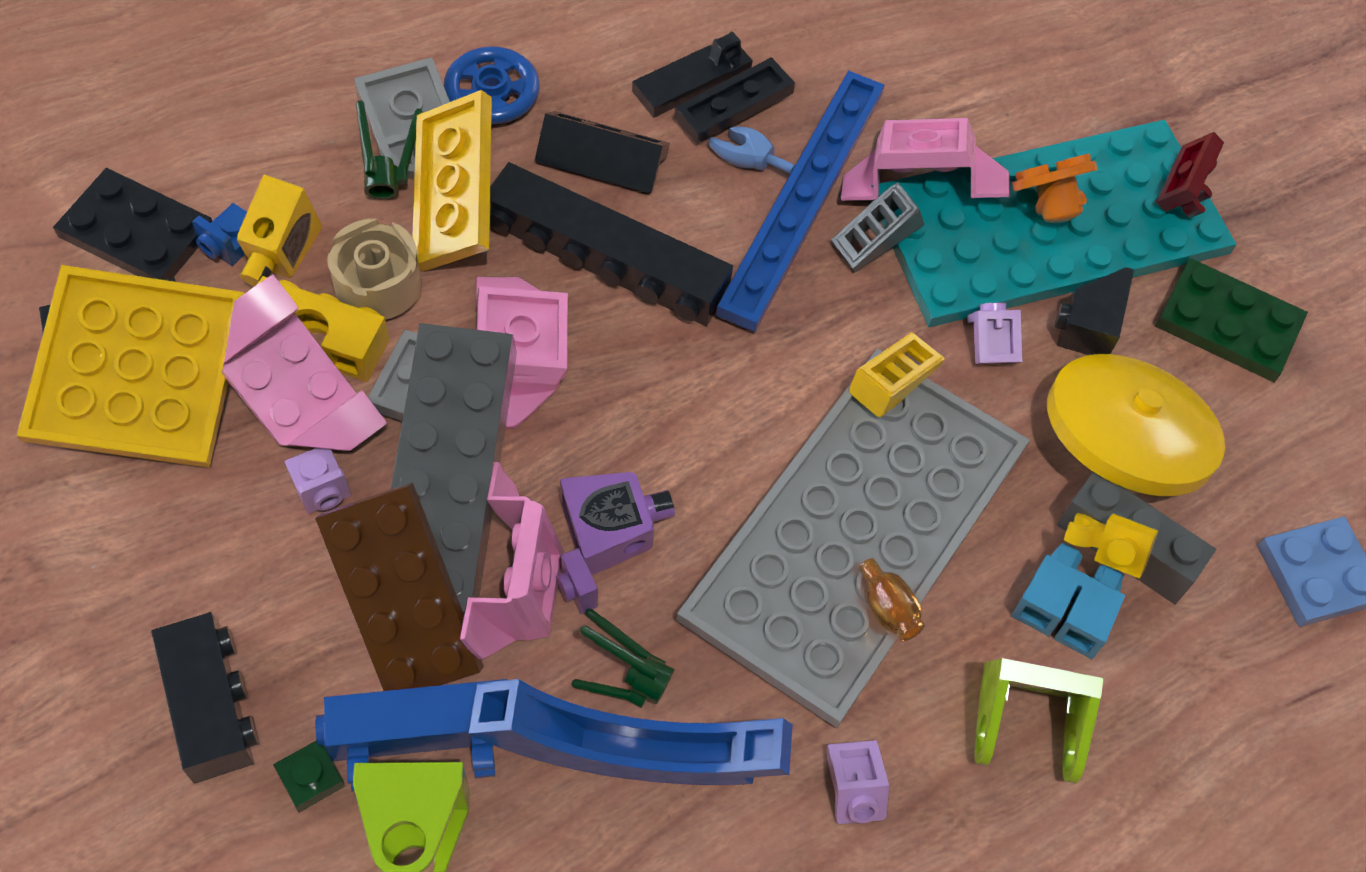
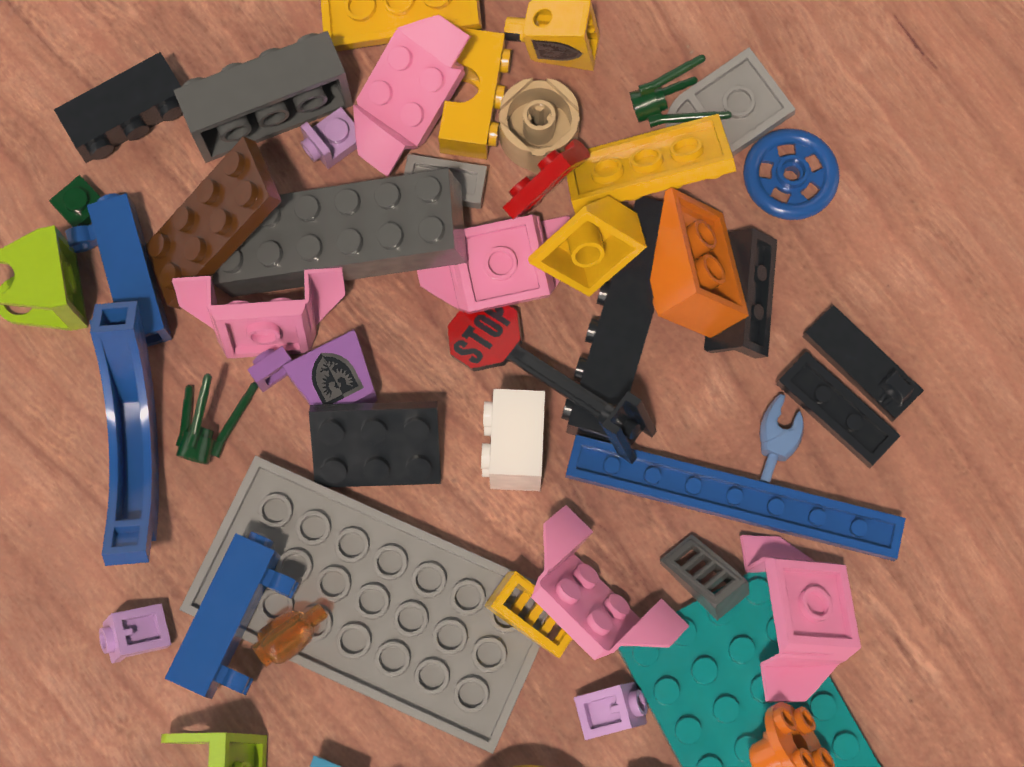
camera: 85 degrees right, 15 degrees up
none -> blue brick [165,532,299,699]
none -> dark grey brick [174,31,353,163]
none -> black plate [309,401,441,488]
none -> black piece [448,306,657,464]
none -> white brick [481,389,545,491]
none -> red plate [502,139,590,220]
none -> yellow slope [528,196,647,297]
none -> bright pink piece [531,505,689,660]
none -> orange slope [650,187,749,338]

